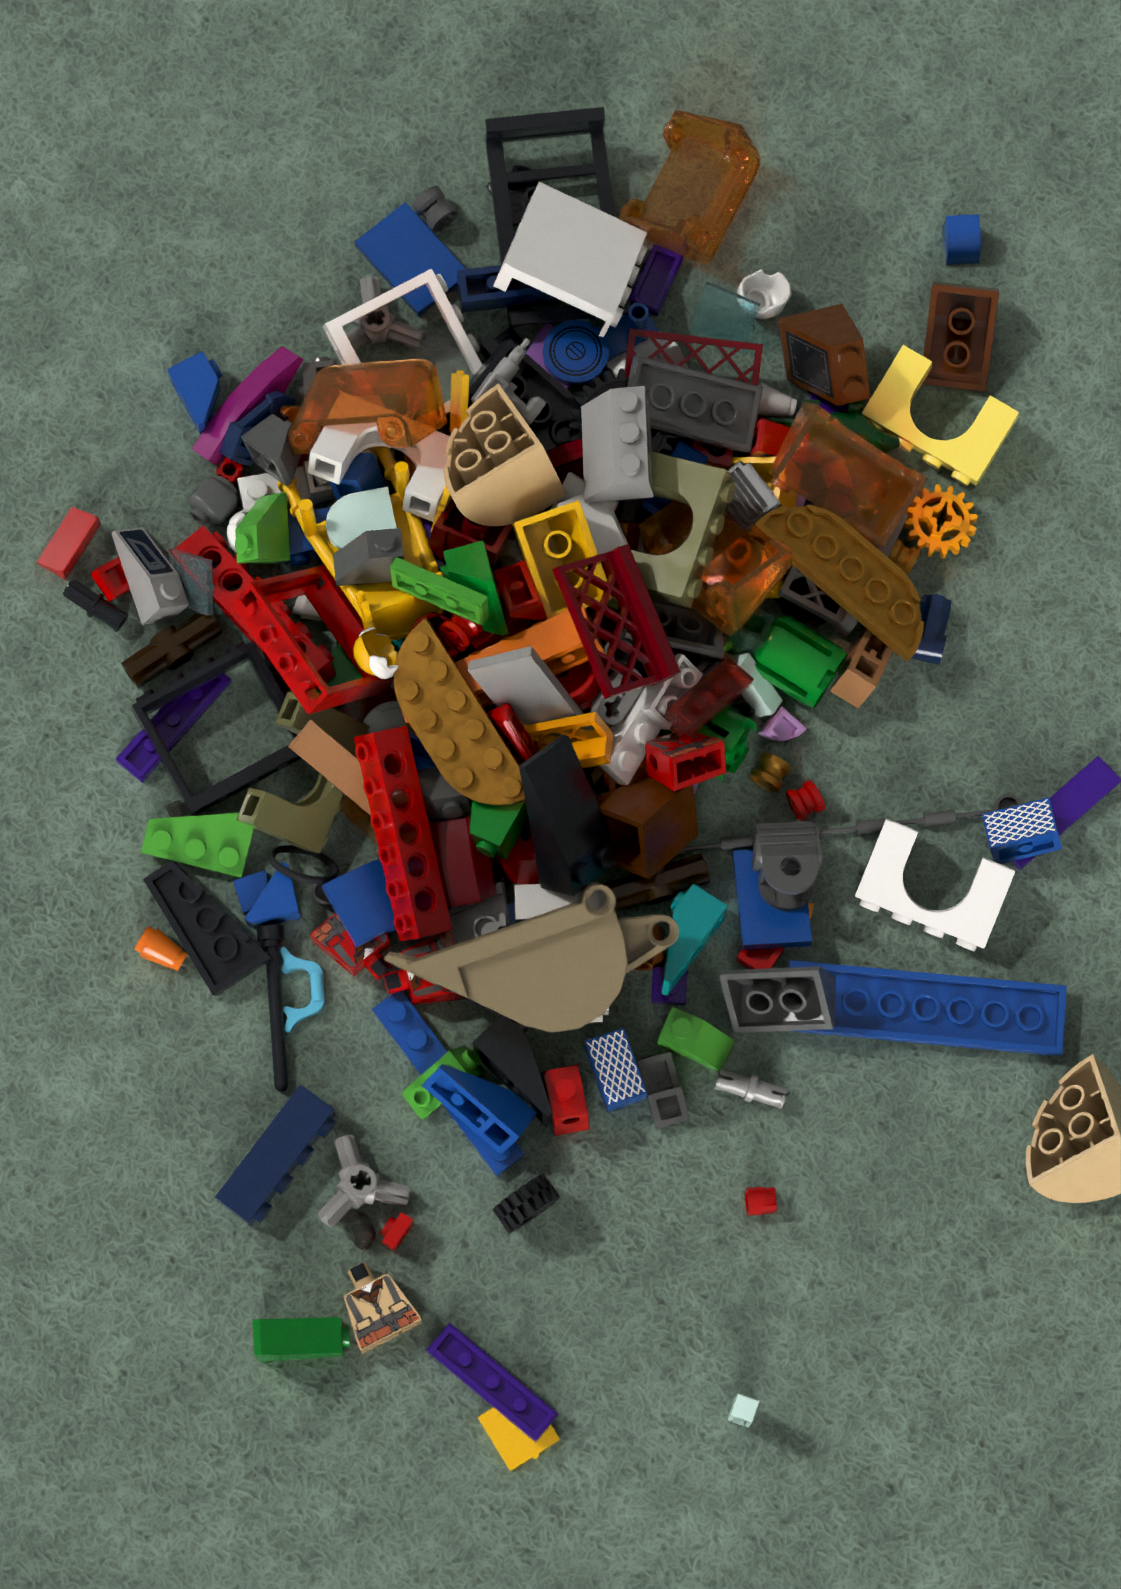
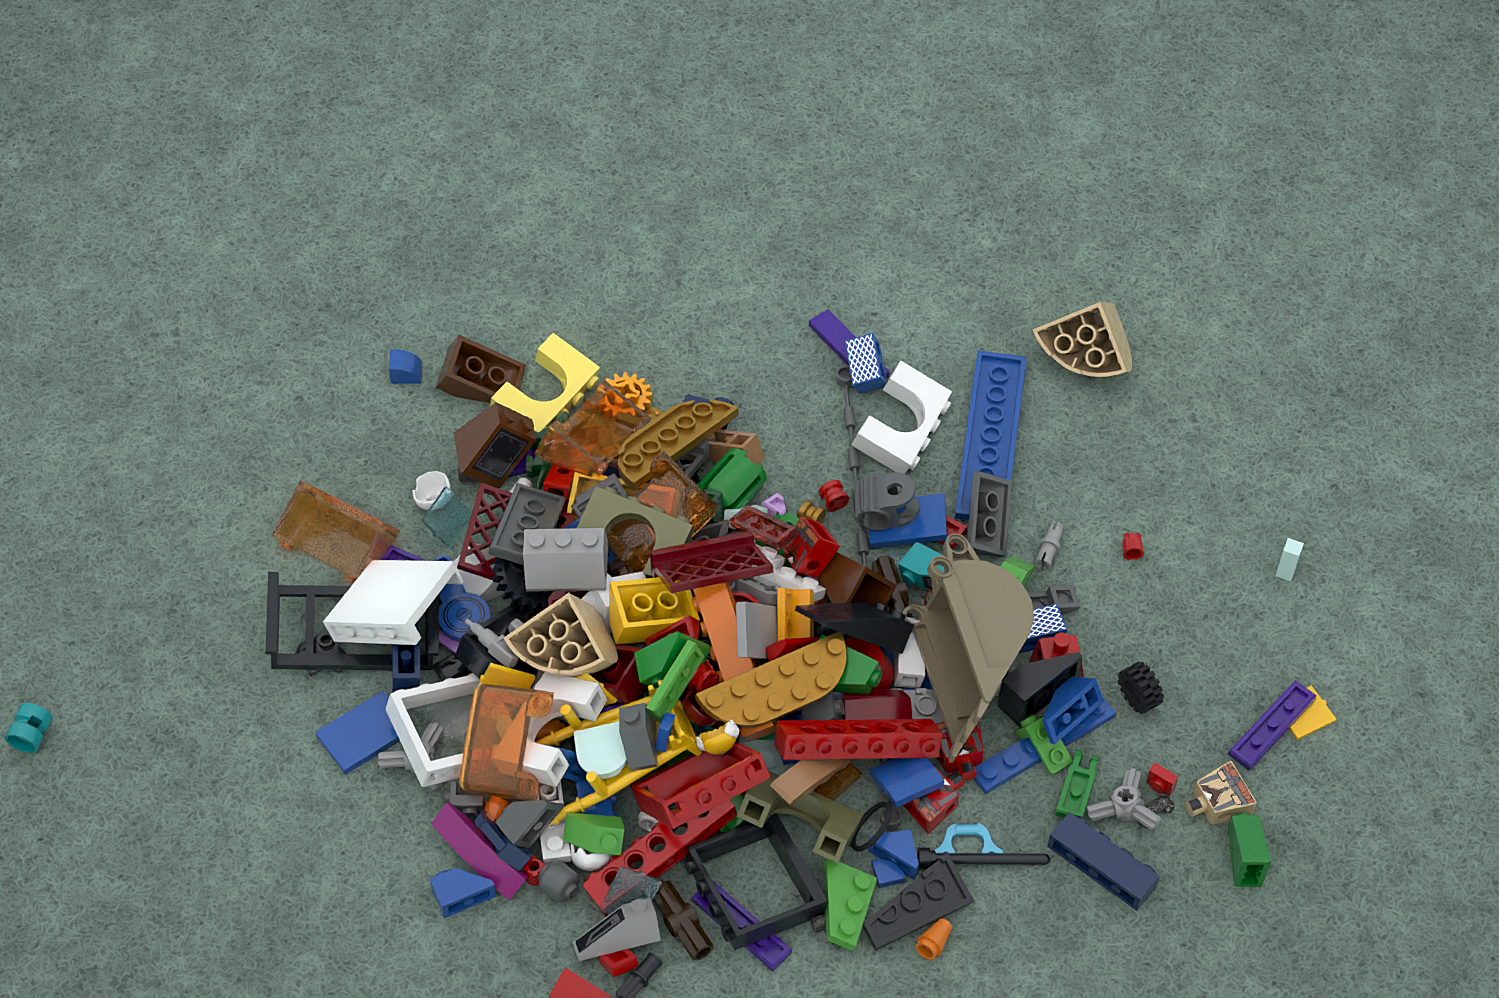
camera: 85 degrees left, 20 degrees down
dark grey wheel [412,186,458,233] -> none
none -> blue tile [655,712,676,752]
none -> green hinge [1055,750,1099,818]

